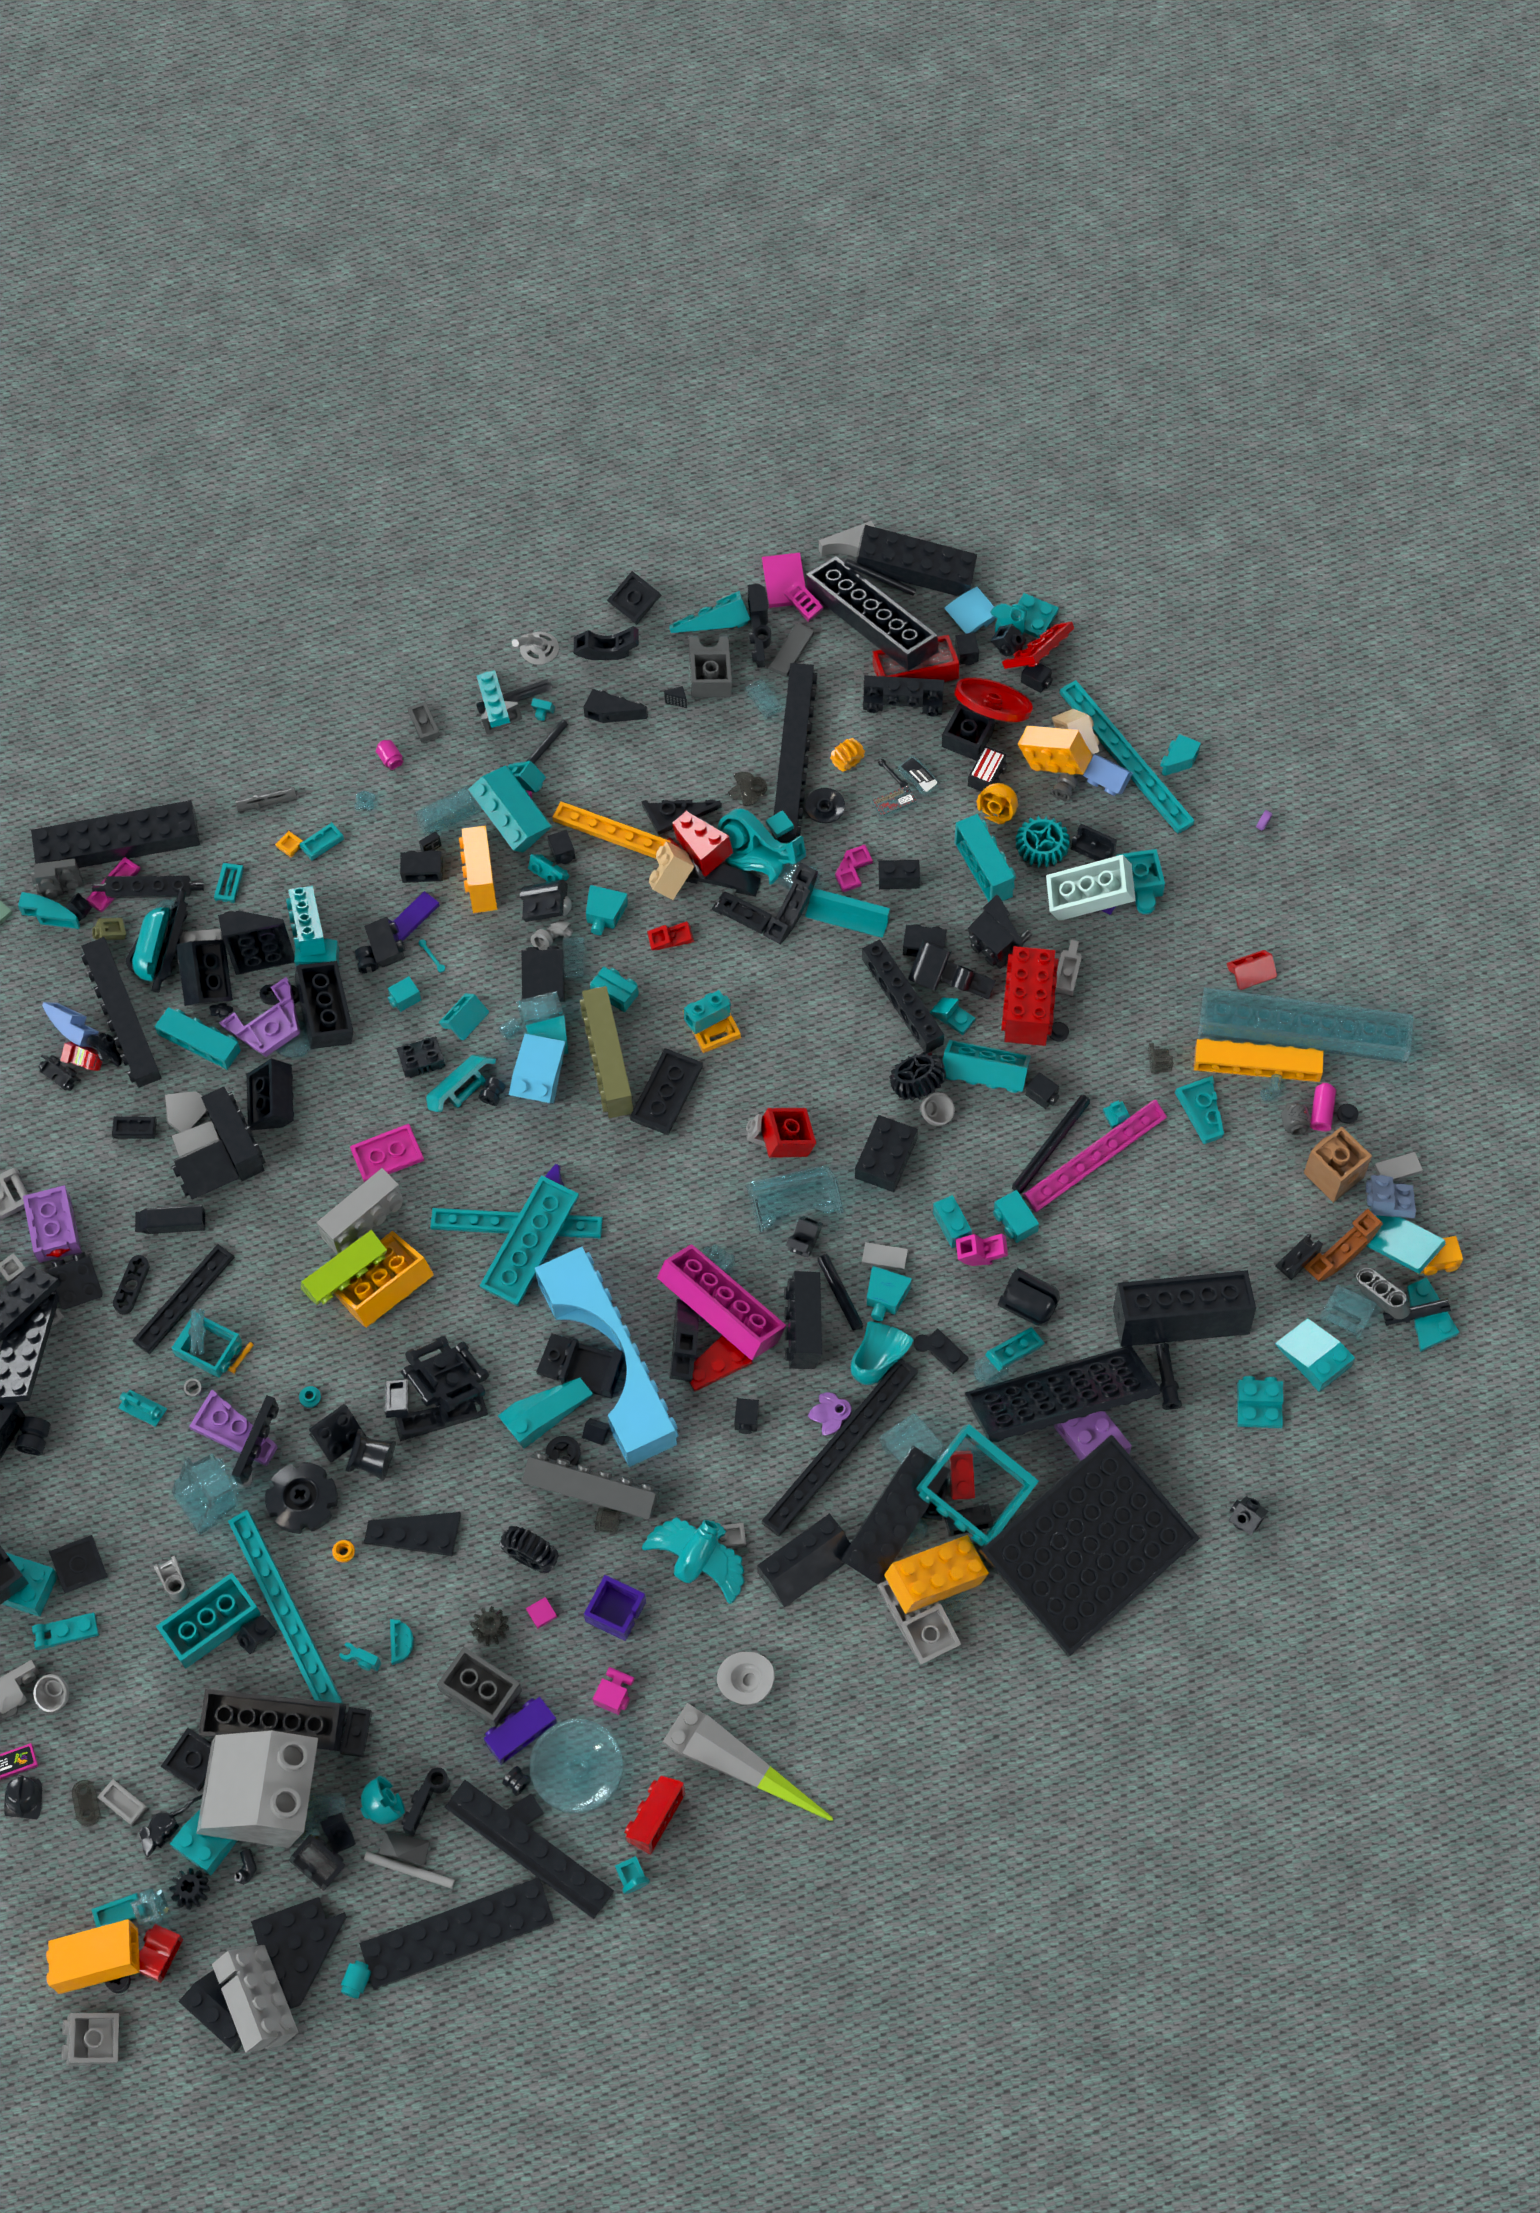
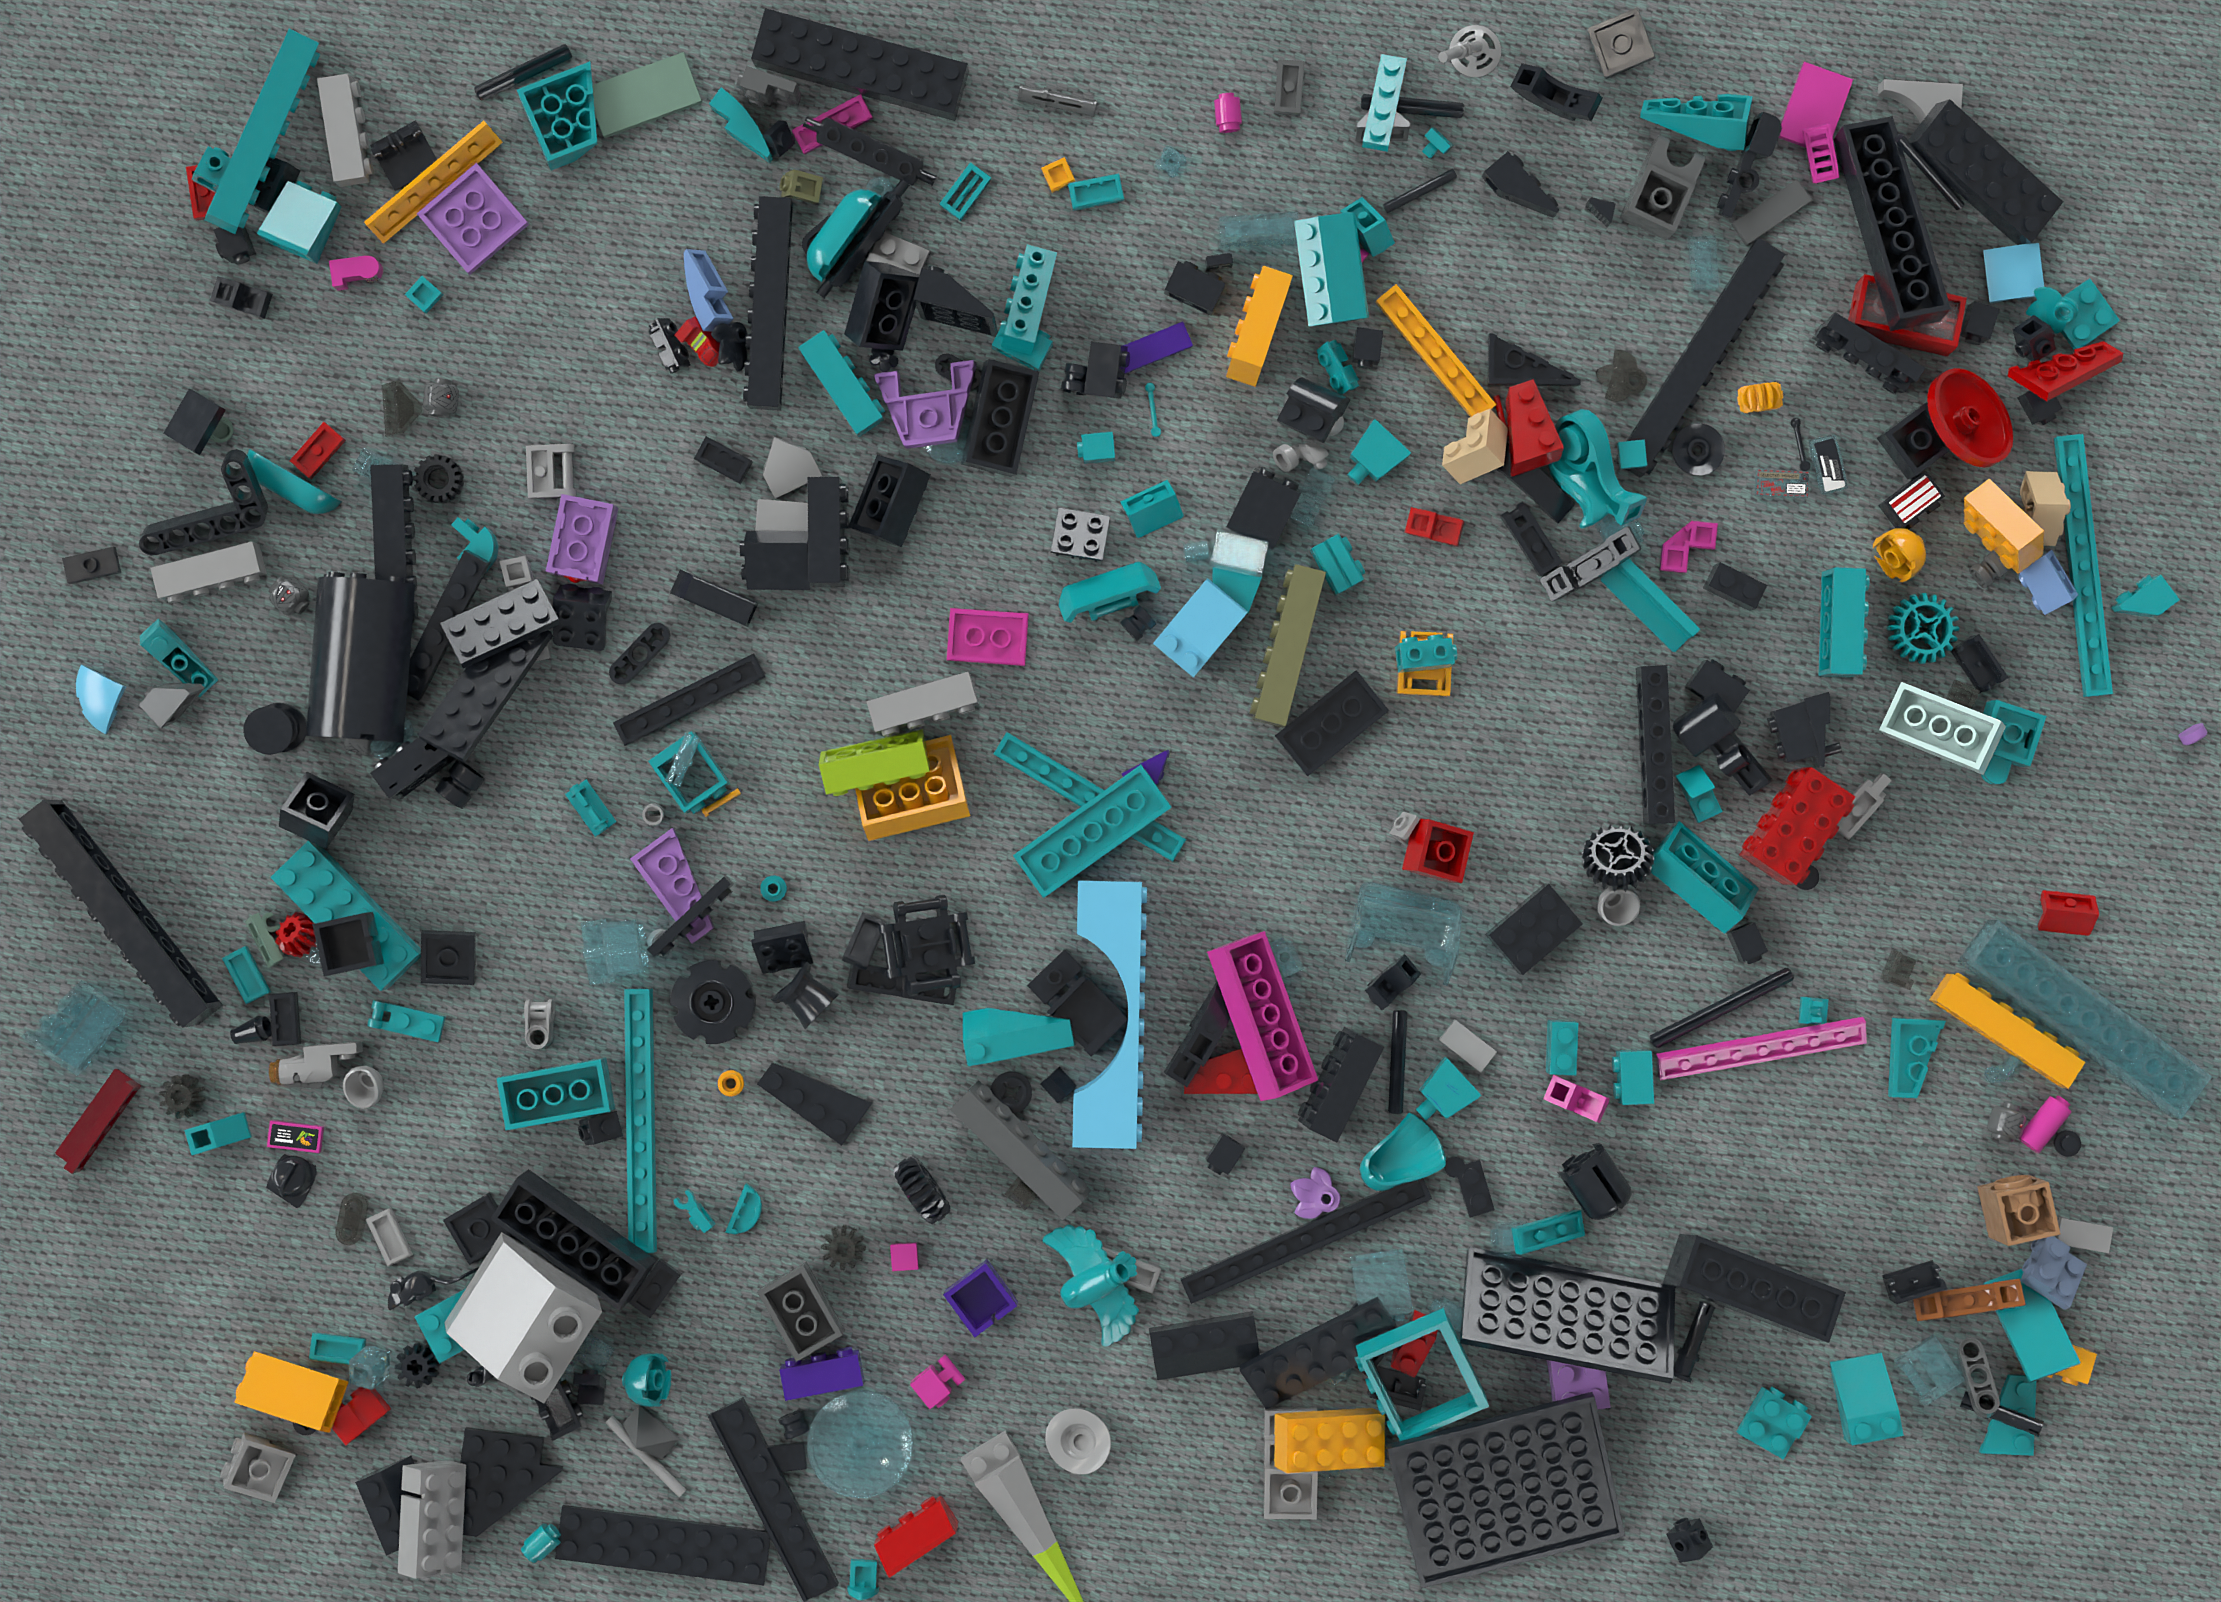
camera: 25 degrees right, 25 degrees up
black plate [401,1767,450,1837] -> none

